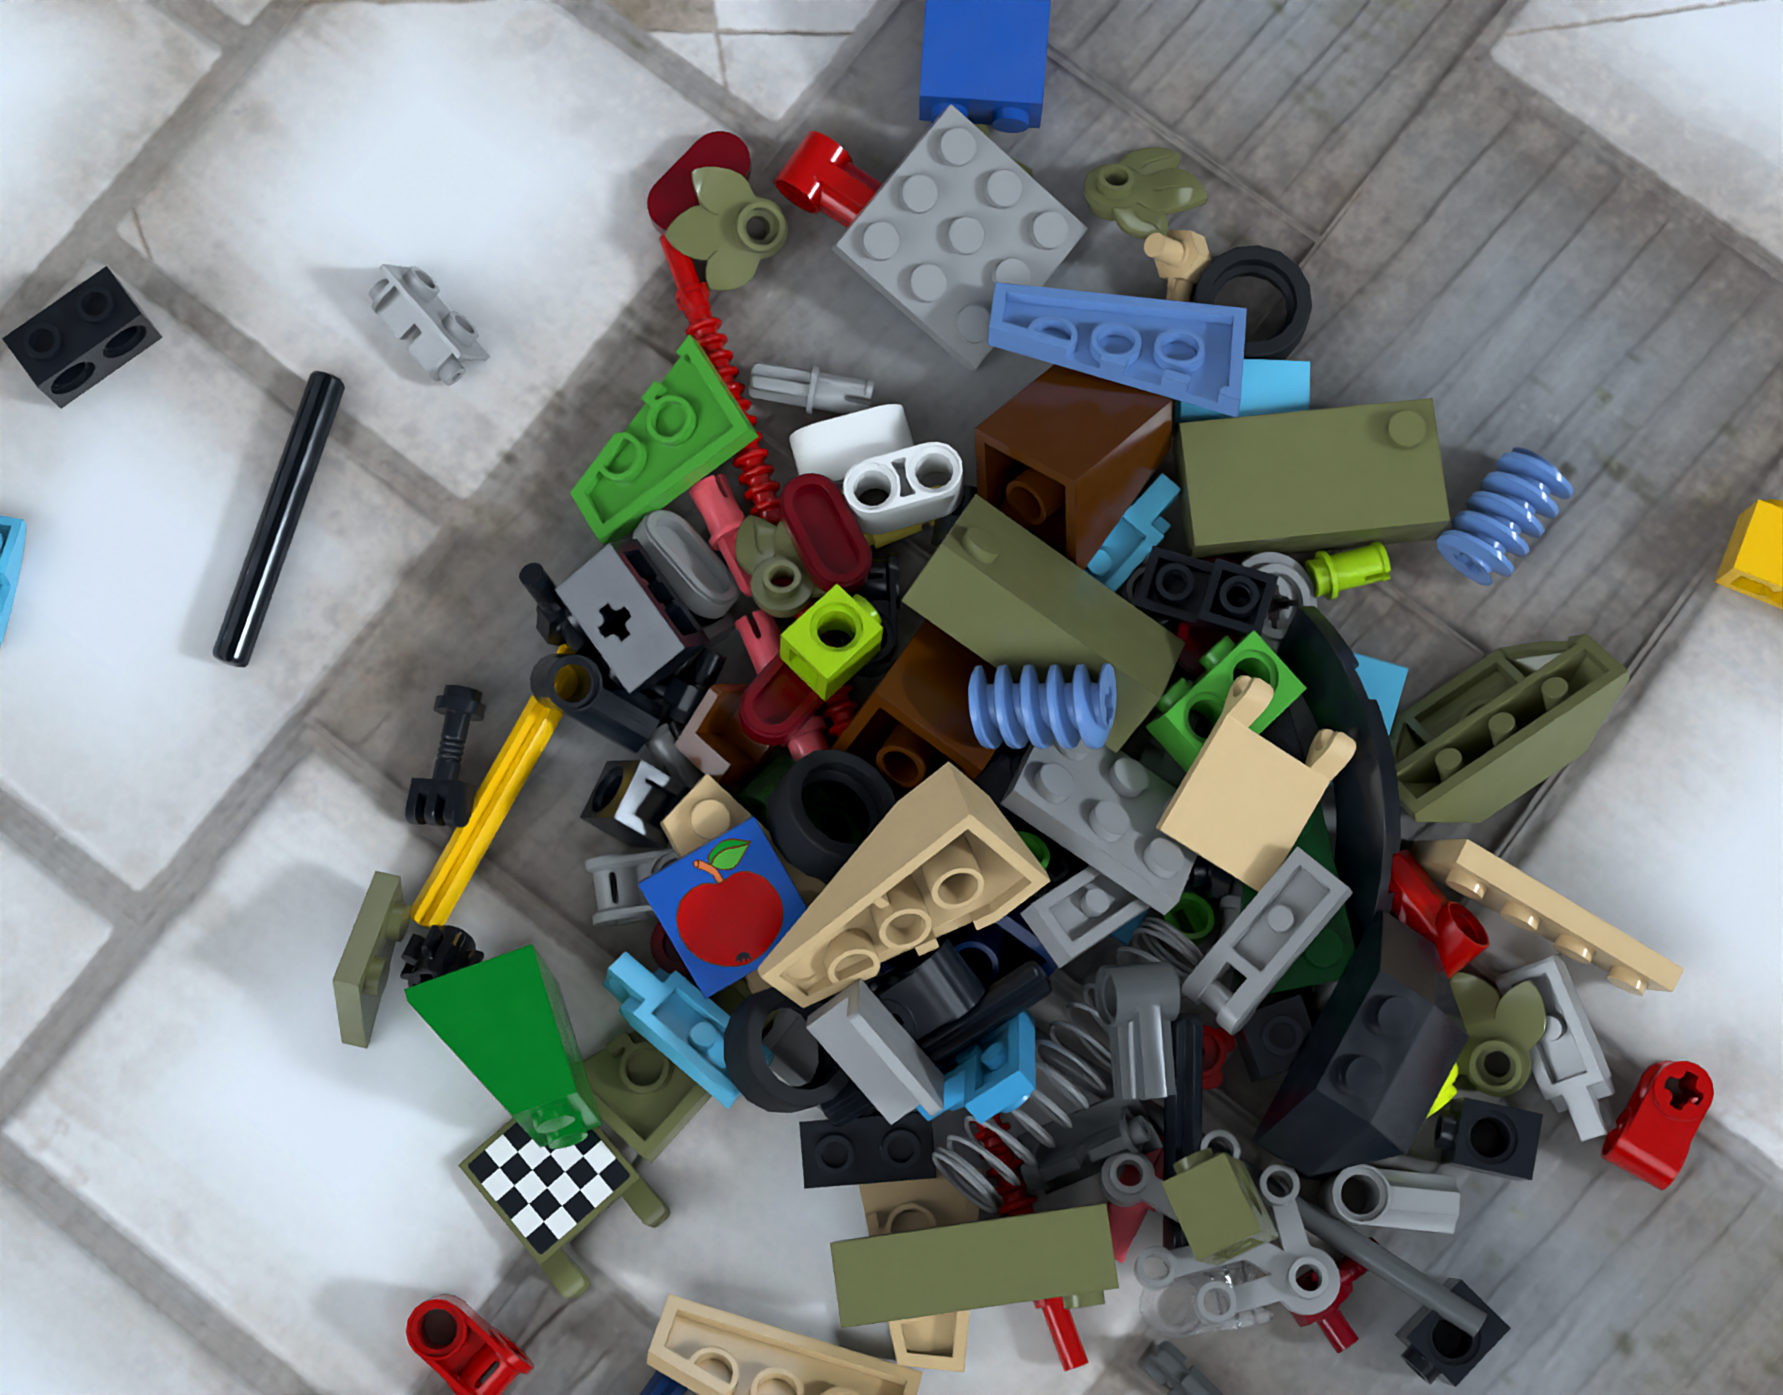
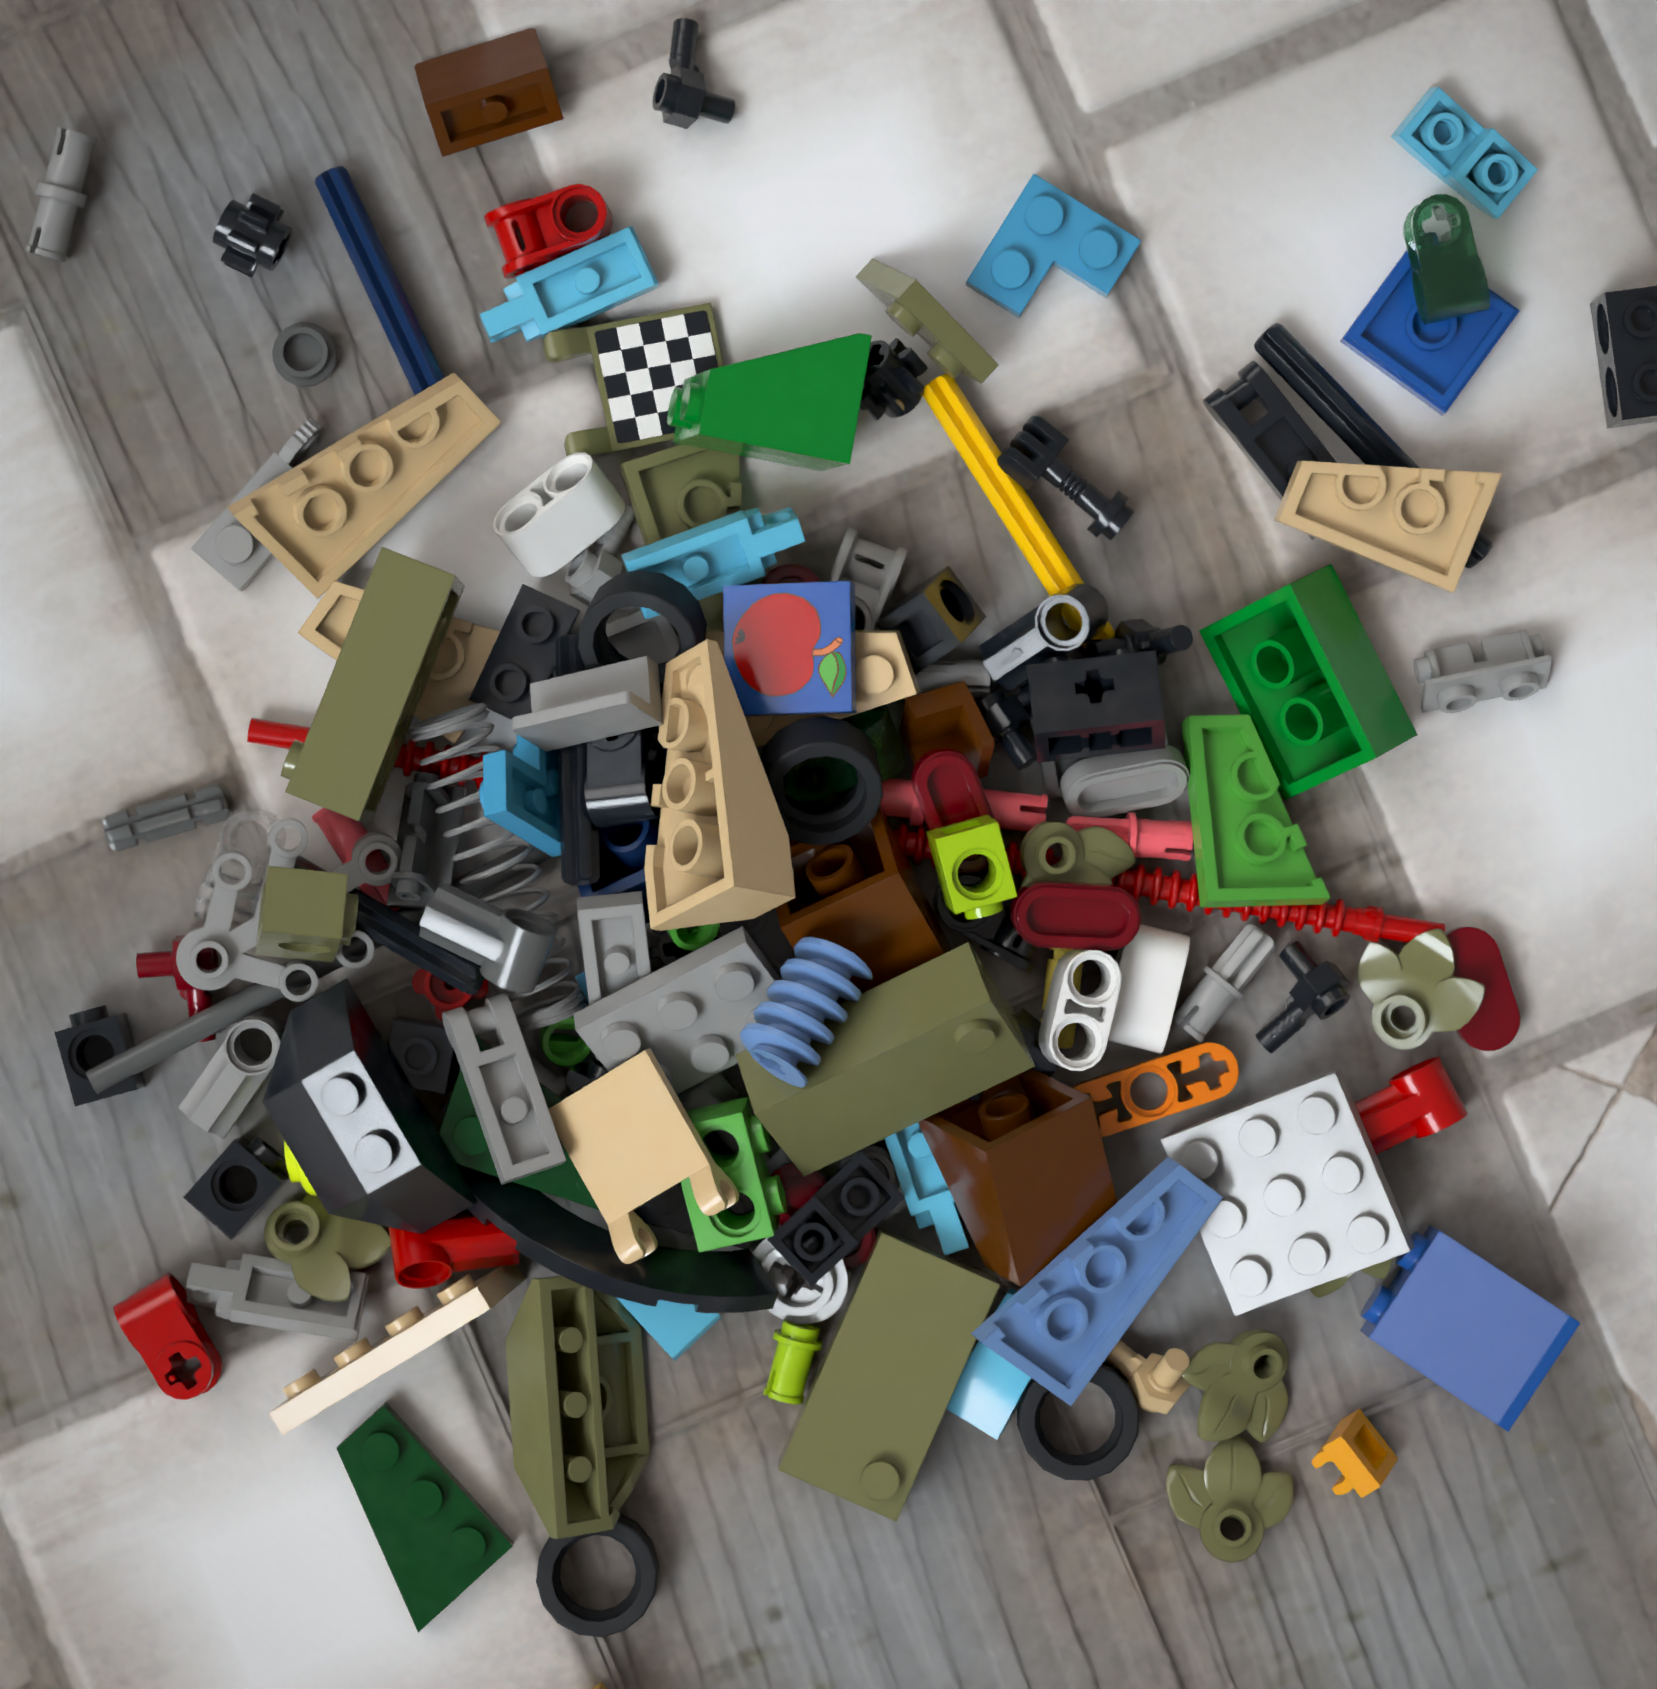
camera: 110 degrees right, 10 degrees up
medium blue piece [1436,447,1574,586] -> none
none -> dark green wing [336,1402,514,1633]
none -> medium azure hinge [480,226,659,343]
none -> white beam [493,452,626,577]
none -> black tyre [536,1513,659,1637]
none -> light grey piece [565,503,640,615]
none -> black piece [652,18,735,129]
none -> dark azure plate [965,173,1141,318]
none -> orange beam [1071,1041,1239,1138]
none -> olive plate [1166,1435,1294,1563]
none -> green slope [1199,564,1418,800]
none -> black plate [1203,361,1337,540]
none -> black piece [1255,941,1350,1054]
none -> tan wing [1273,461,1502,593]
none -> light orange tile [1311,1408,1399,1498]
none -> blue tile [1340,236,1520,416]
none -> clear green piece [1403,194,1490,325]

